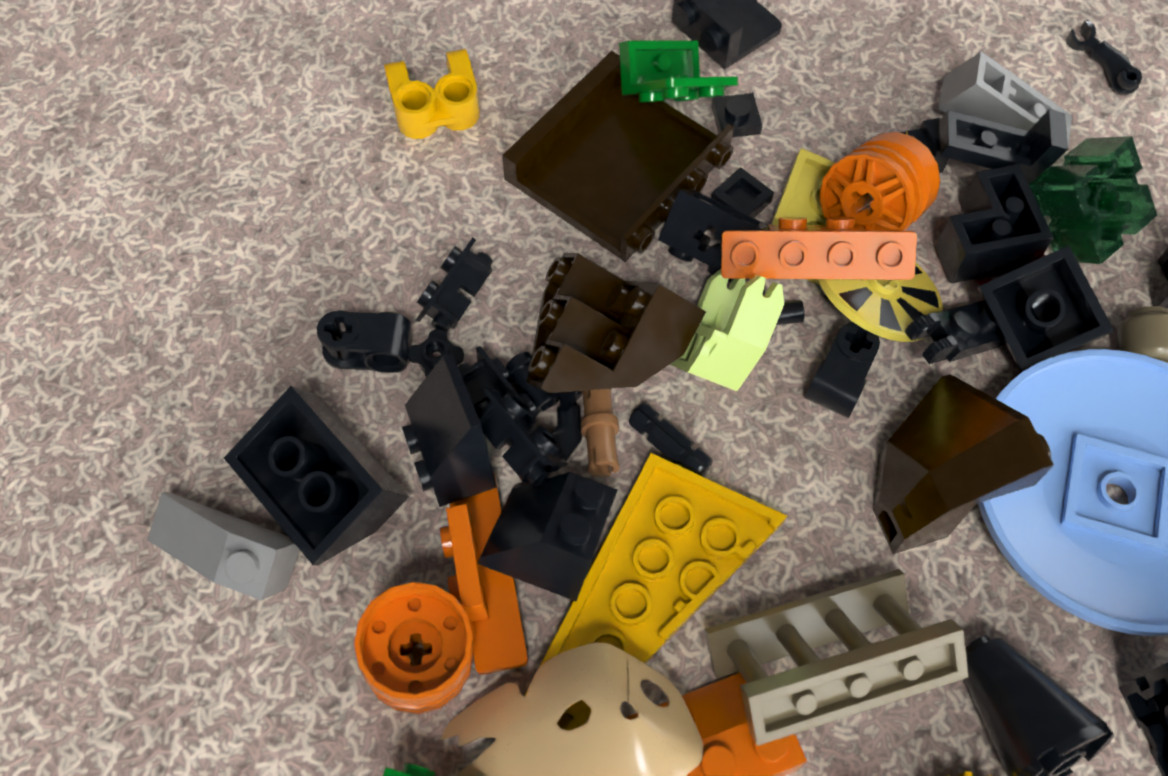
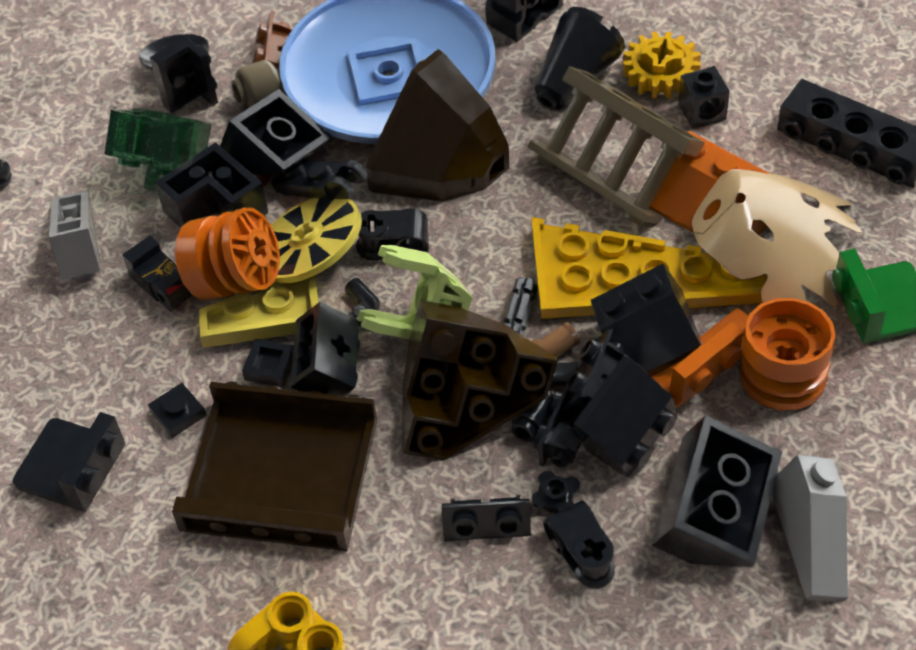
camera: 115 degrees left, 10 degrees down
green bracket [619,40,738,103] -> none
orange bracket [721,217,917,280] -> none
black bracket [939,109,1068,187] -> none

